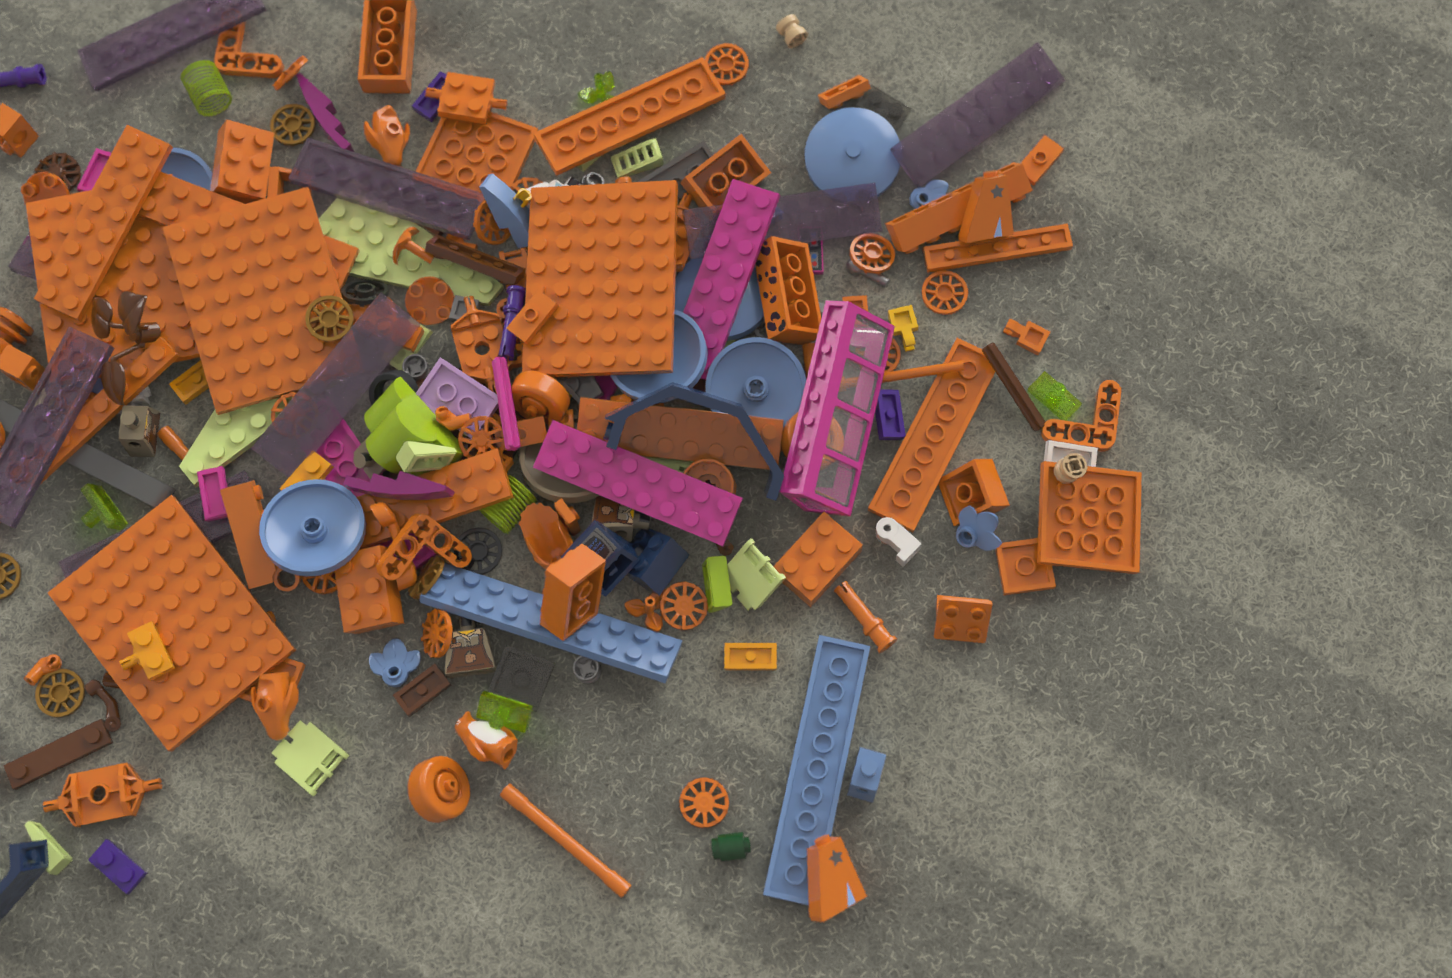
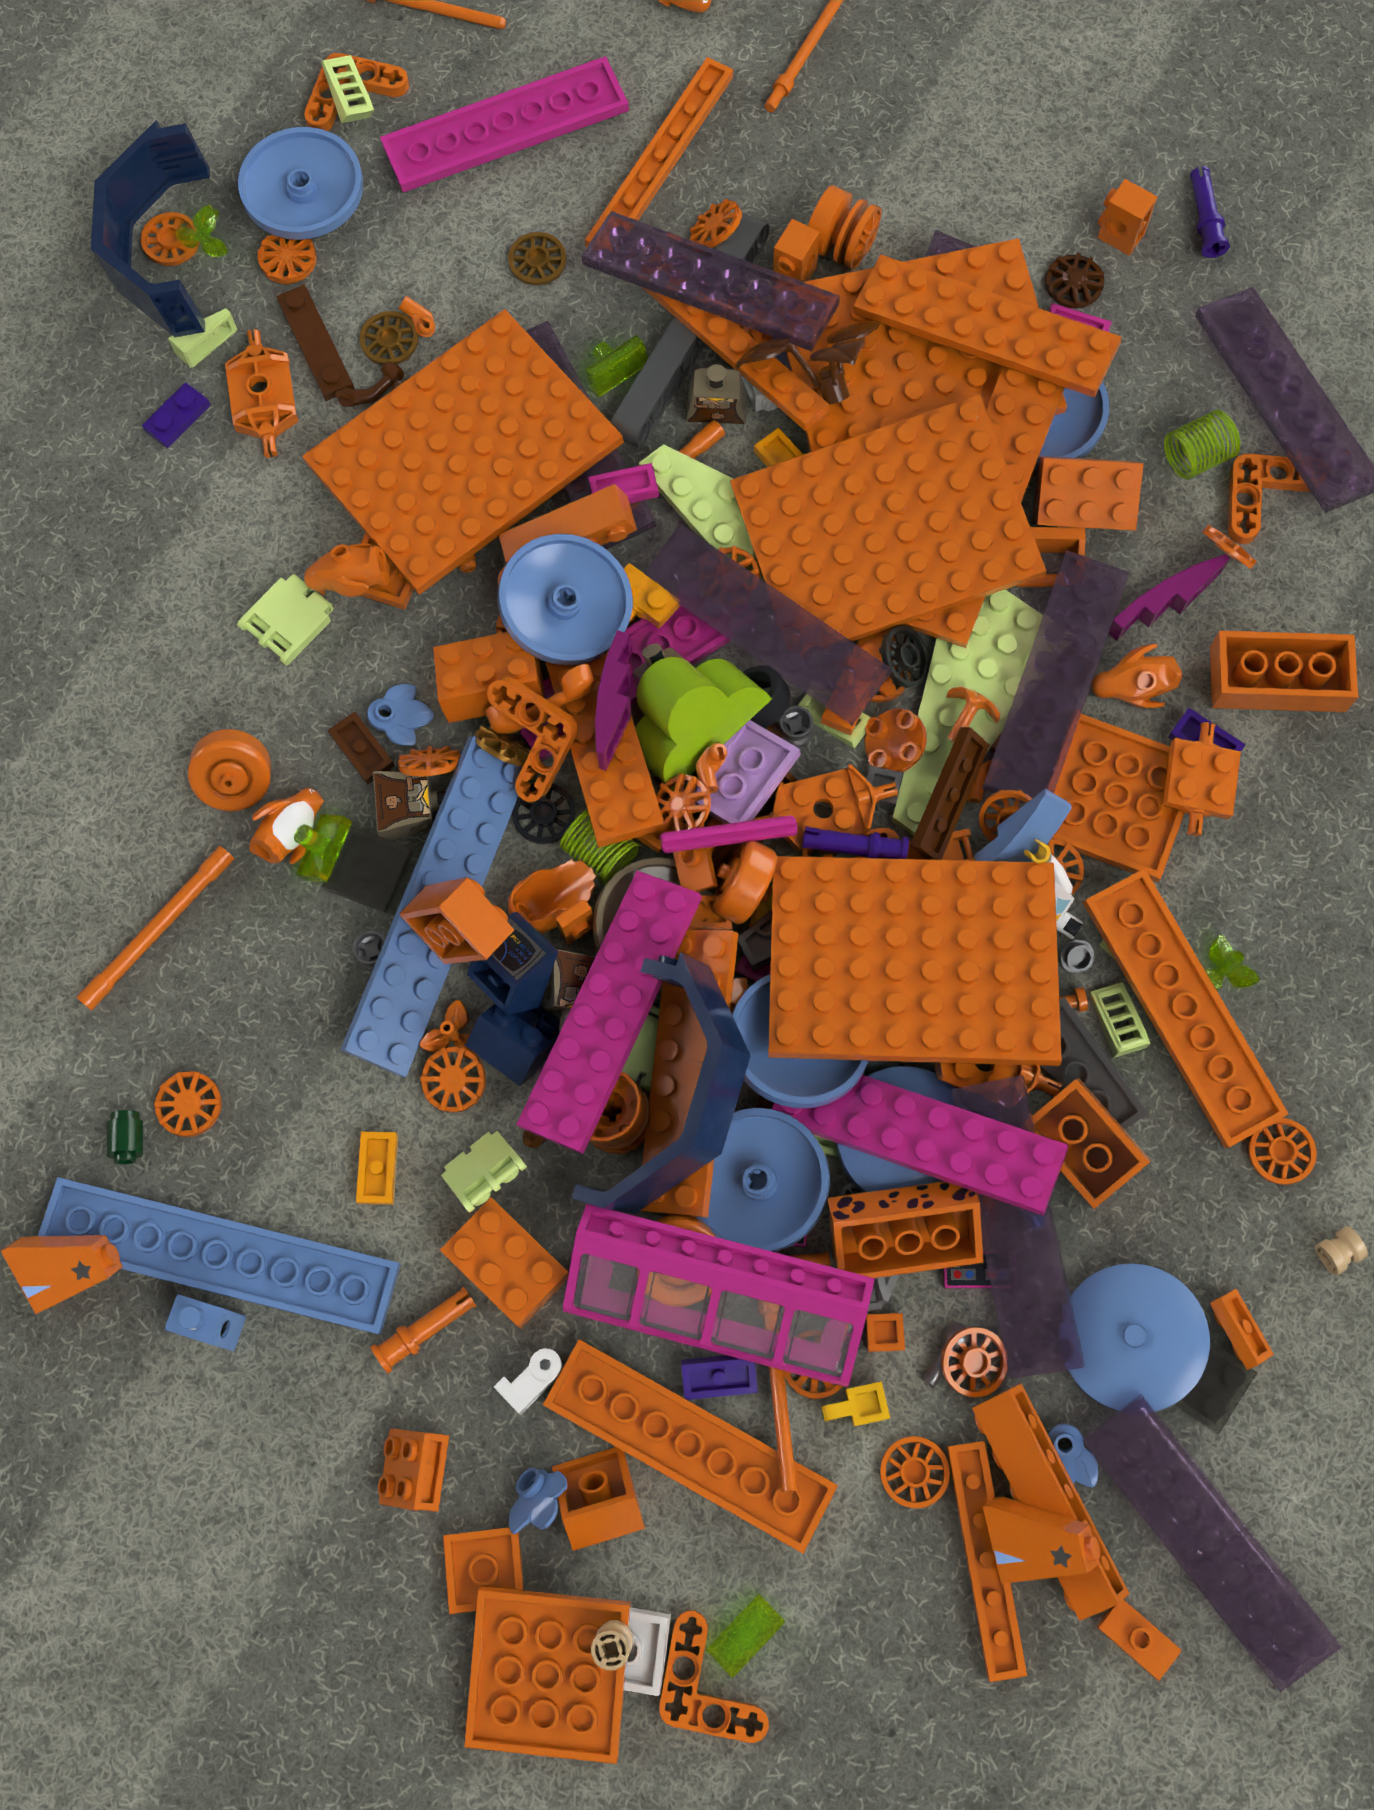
camera: 90 degrees right, 0 degrees up
orange dish [21,172,70,204] -> none
light orange plate [119,621,175,681] -> none
pearl gold wheel [270,104,315,146] -> none
pearl gold wheel [305,295,354,342] -> none
yellowish green slope [396,441,457,472] -> none
orange plate [506,290,559,345] -> none
lime slope [702,556,732,613] -> none
reddish brown axle [982,343,1045,432] -> none
orange plate [1003,319,1050,356] -> none

